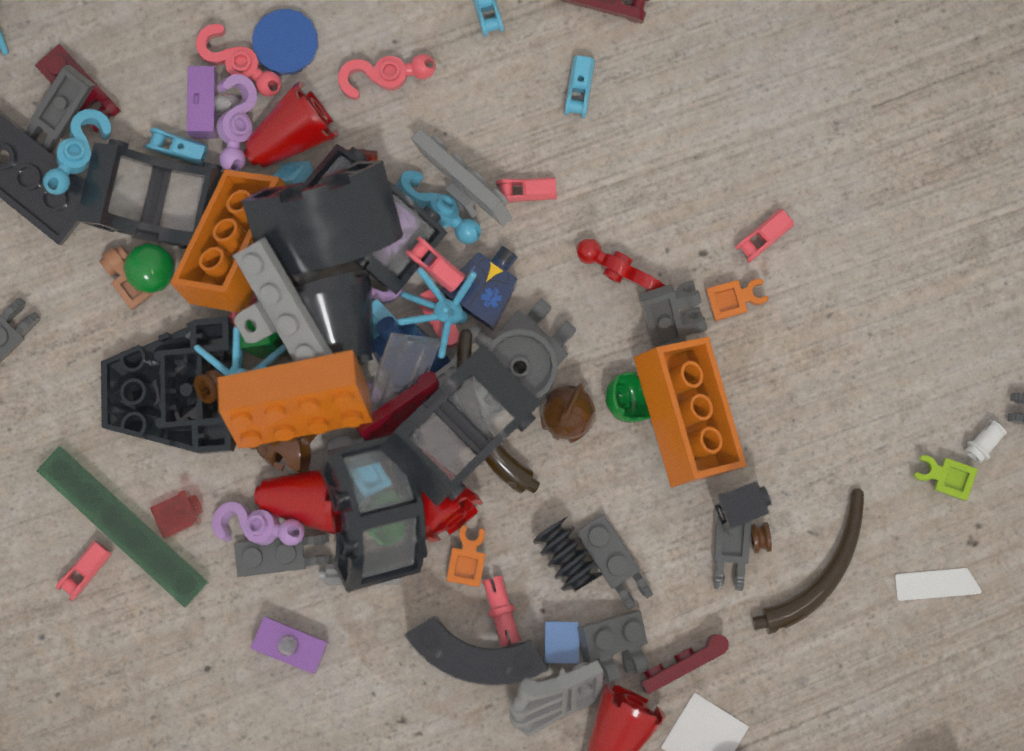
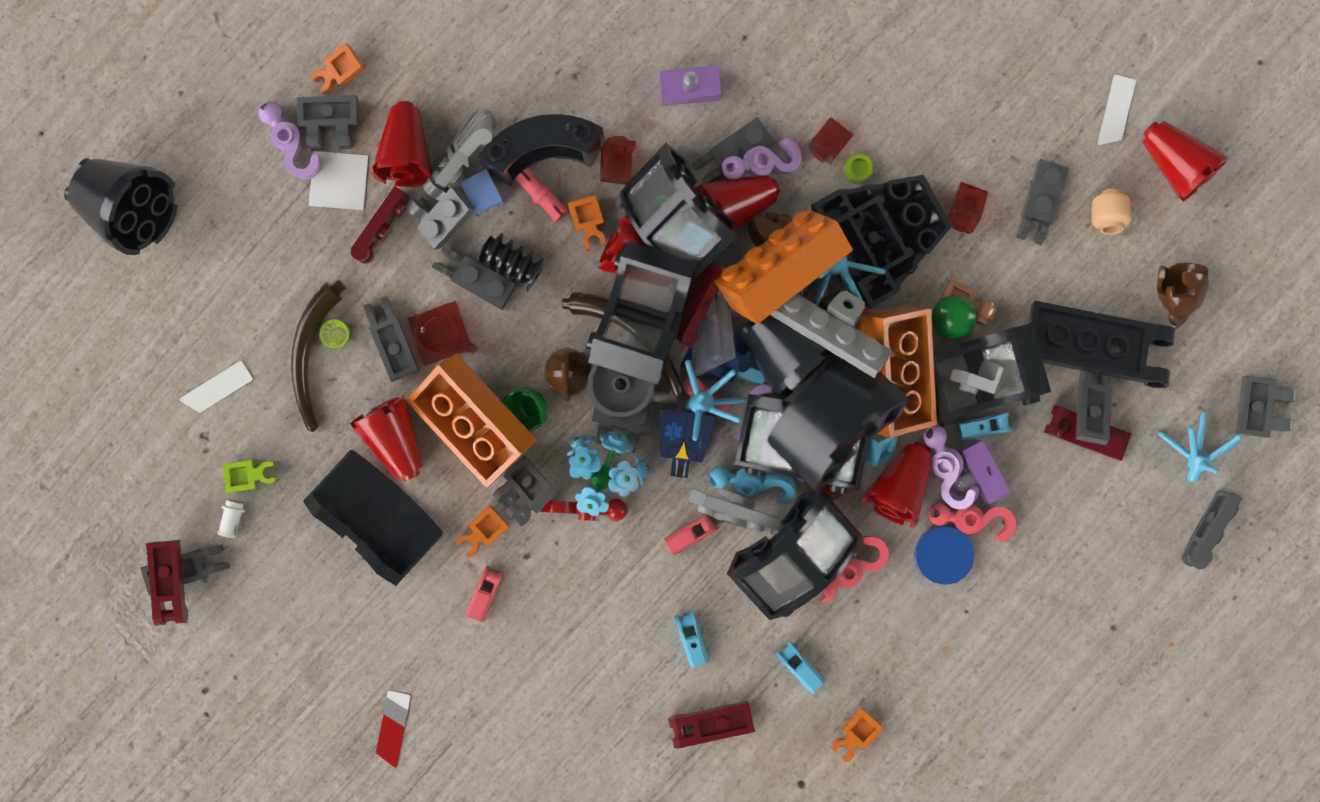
camera: 150 degrees right, 5 degrees up
clear green plate [36,446,210,608] -> none
medium azure piece [43,109,111,195] -> none
coral bar [56,540,112,601] -> none
reddish brown bush [194,369,222,404] -> none
coral bar [405,236,465,293] -> none
black brick [712,481,772,531] -> none
reddish brown bush [750,522,772,554] -> none
none -> black panel [303,450,443,586]
none -> lime tile [319,319,351,349]
none -> red cone [350,396,423,481]
none -> sticker [376,691,411,767]
none -> clear red hat [407,301,477,366]
none -> medium azure plant [566,431,649,516]
none -> clear red bracket [600,136,636,185]
none -> window [727,488,863,620]
none -> lime tile [843,153,874,184]
none -> clear red bracket [947,182,988,234]
none -> light grey bracket [950,360,1004,395]

